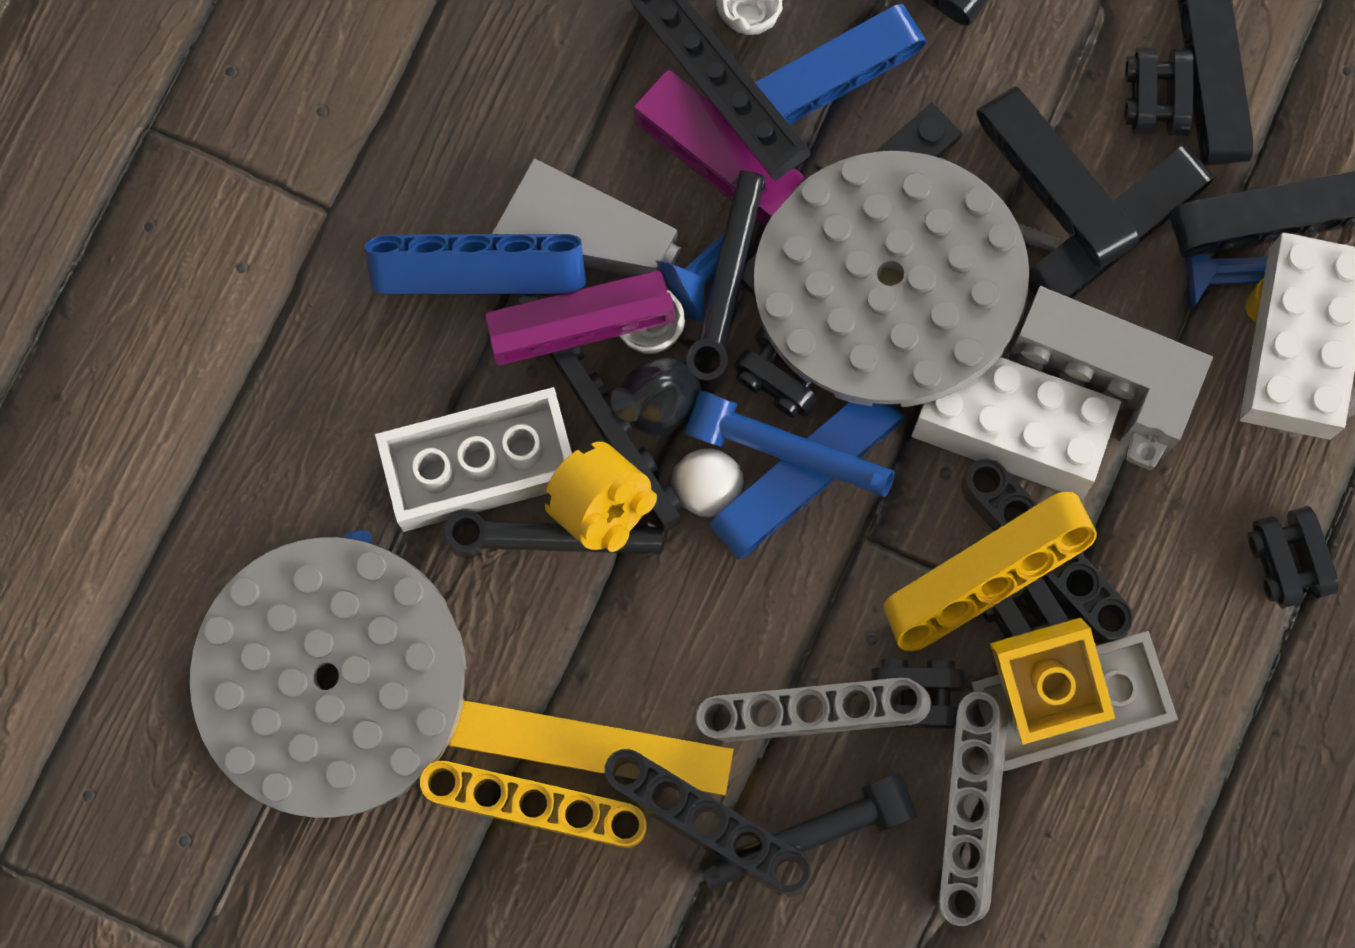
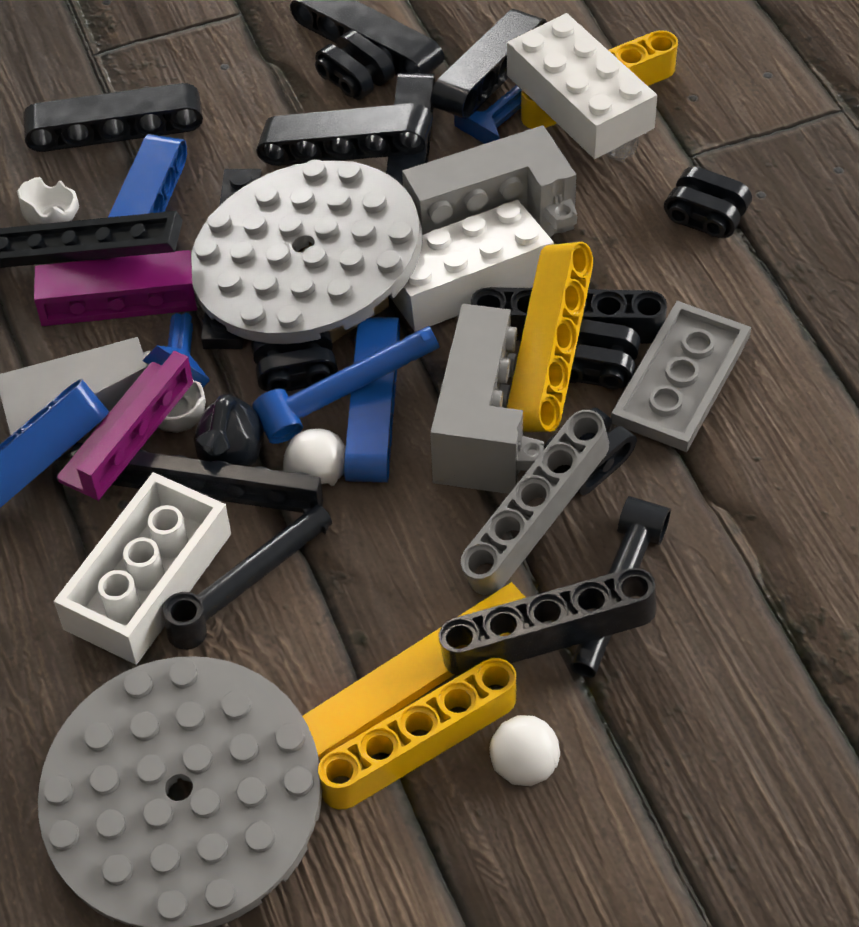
camera: 45 degrees left, 25 degrees down
yellow brick [545,442,657,552] -> none
black piece [686,170,767,382] -> none
light grey beam [939,692,1008,926] -> none
yellow brick [990,618,1115,745] -> none
none -> light grey hinge [430,304,544,494]
none -> white hair [489,715,560,786]

